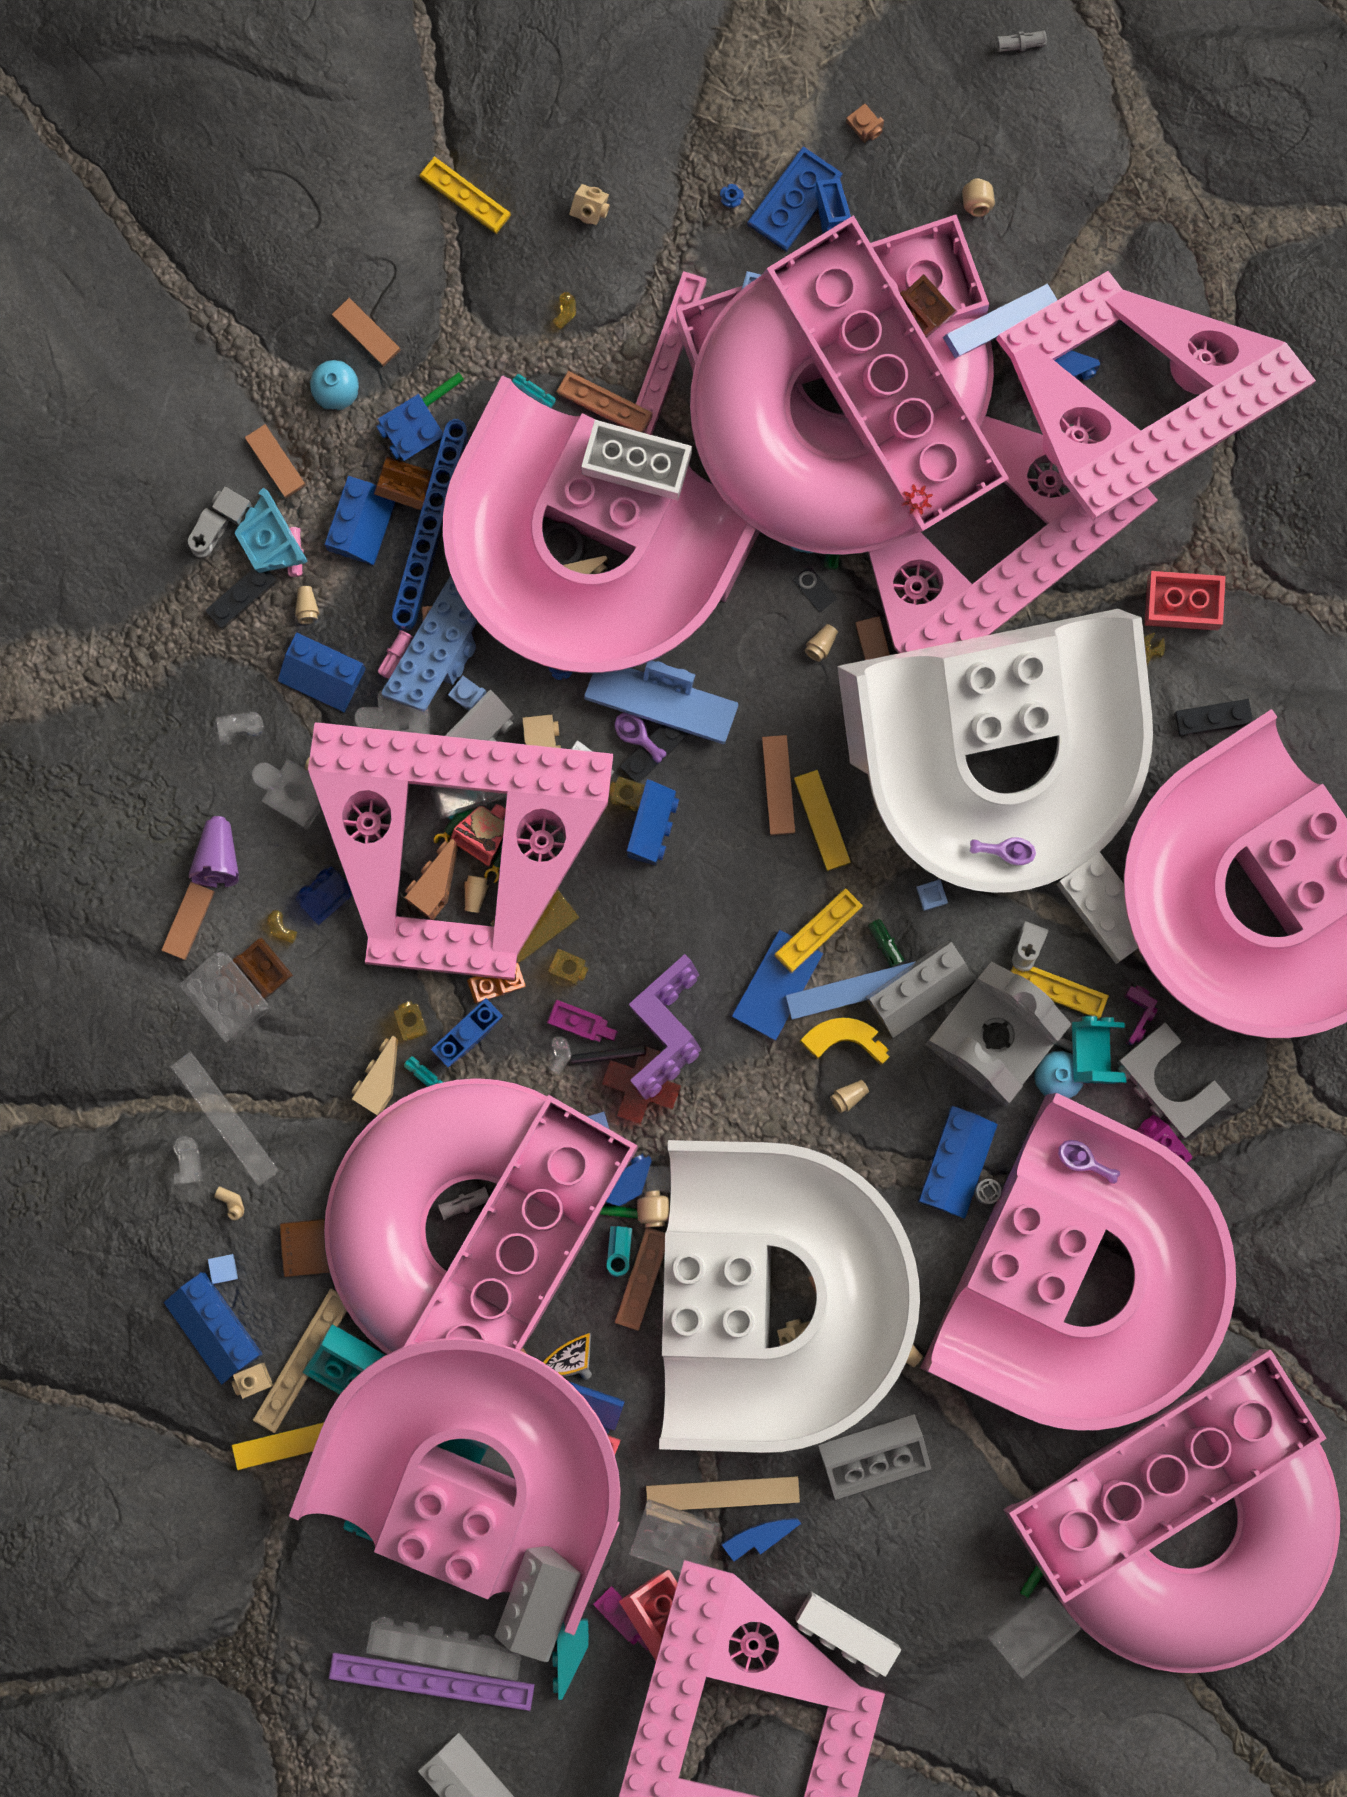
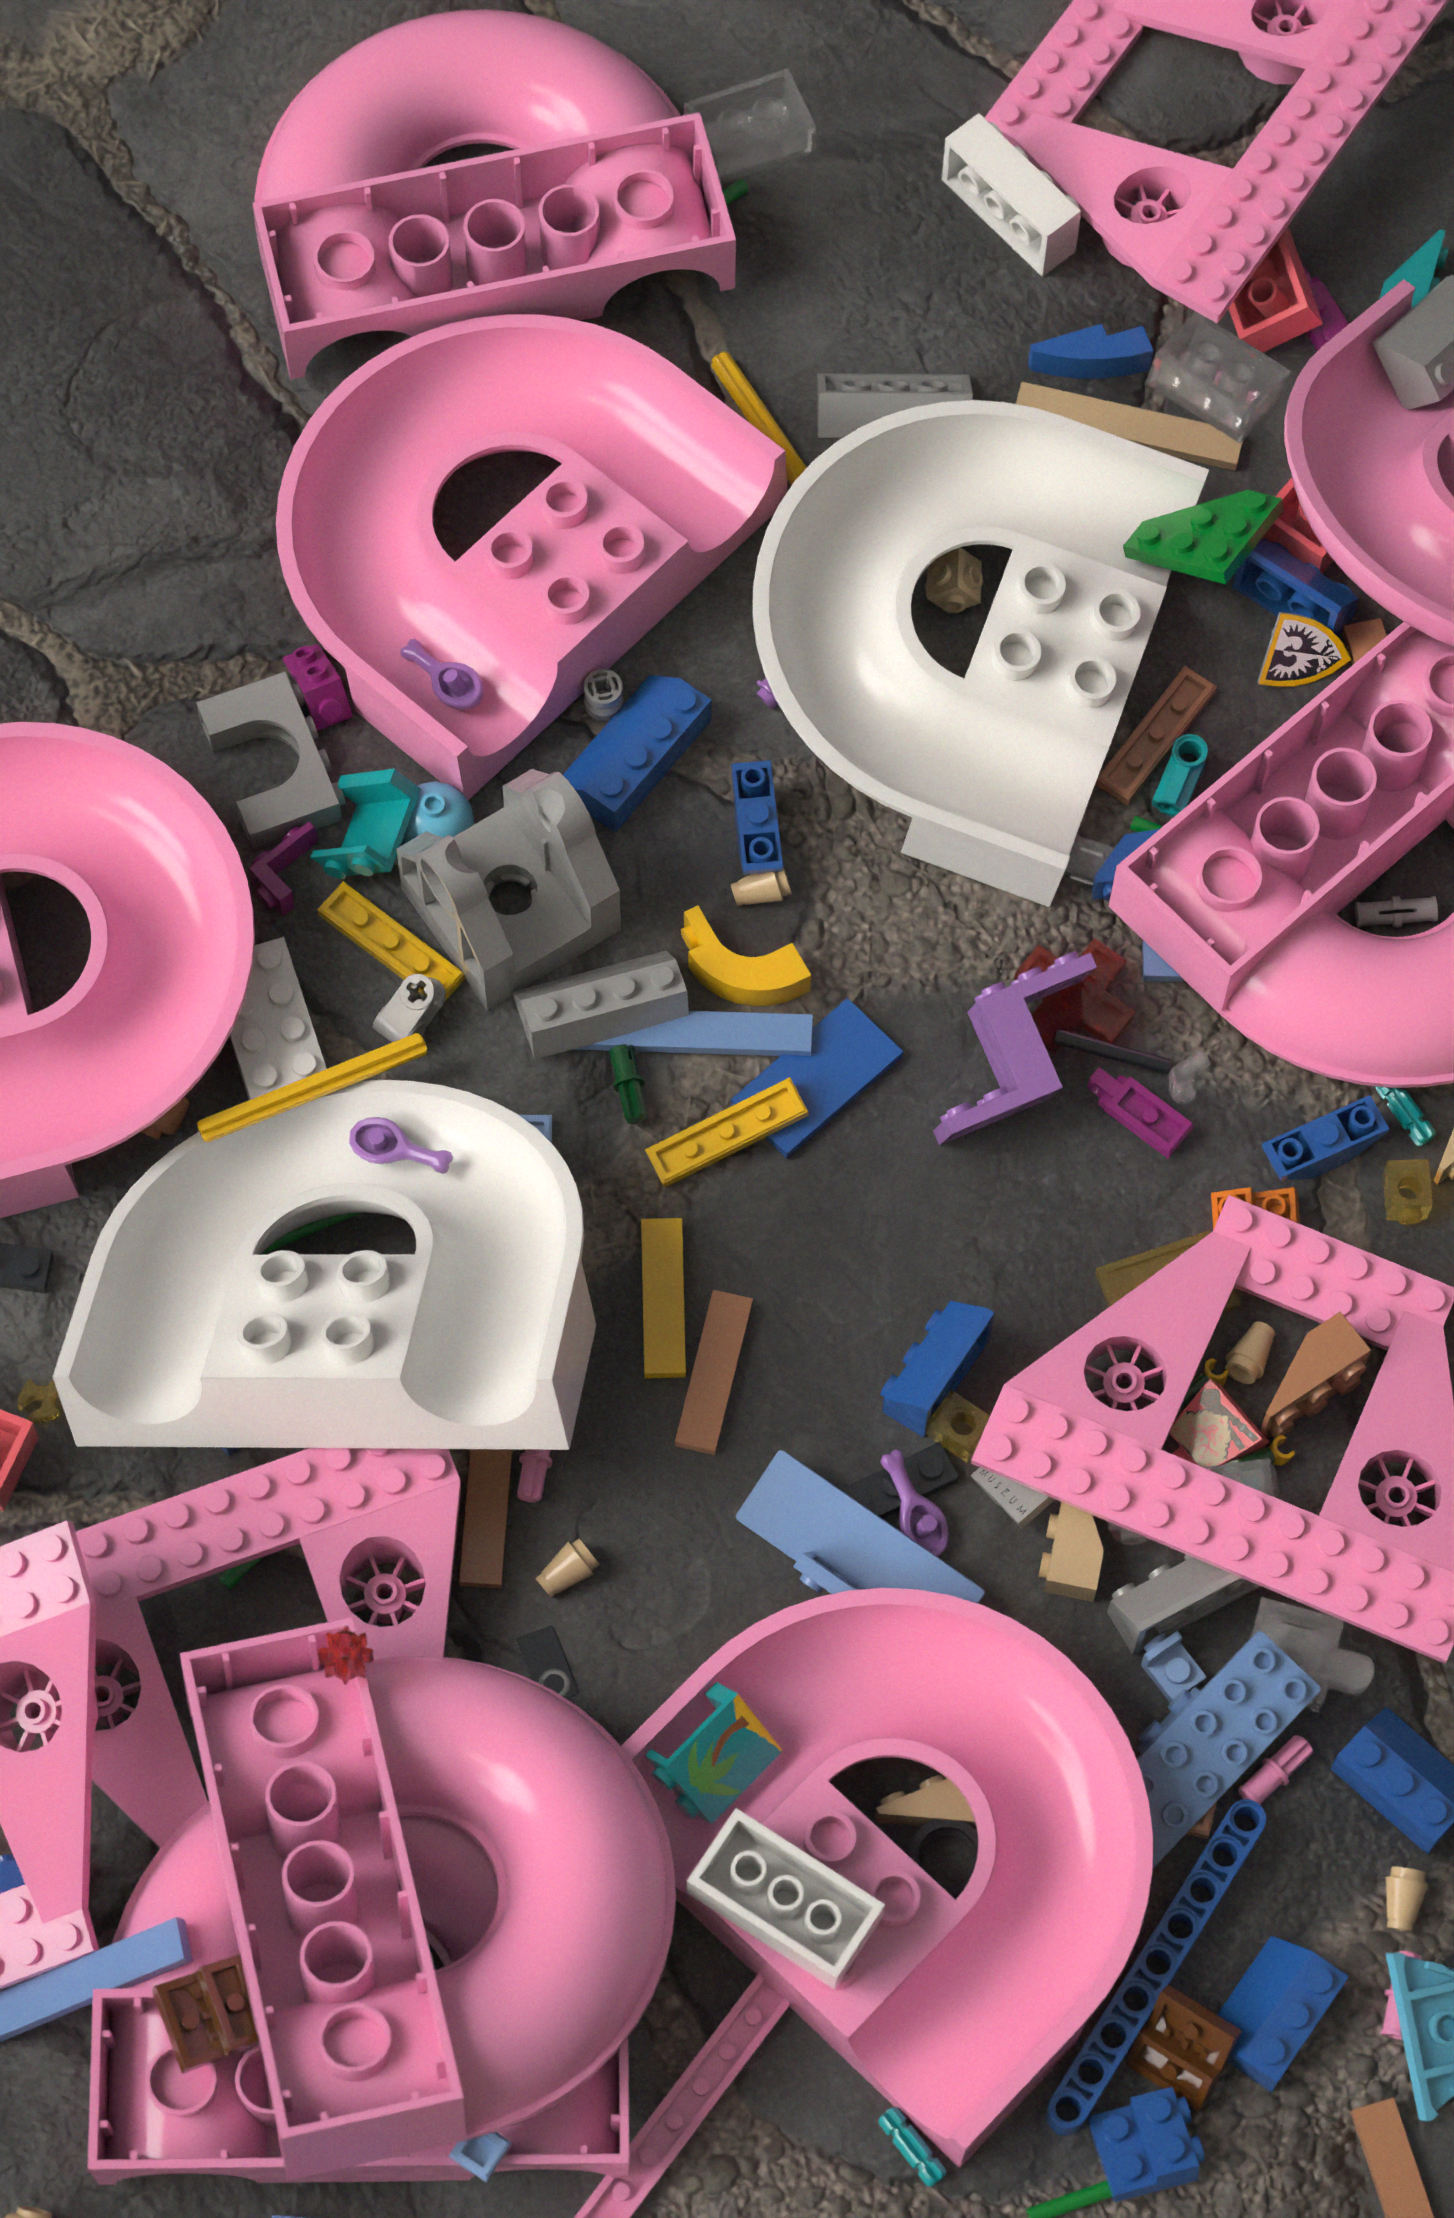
camera: 165 degrees left, 15 degrees down
clear yellow brick [548,949,588,985] -> none
nougat tile [556,371,653,433] -> none
tan head [637,1191,670,1228] -> none
none -> yellow axle [197,1033,427,1143]
none -> teal panel [645,1682,783,1824]
none -> yellow axle [711,351,807,486]
none -> blue slope [731,760,783,874]
none -> green plate [1123,490,1284,584]

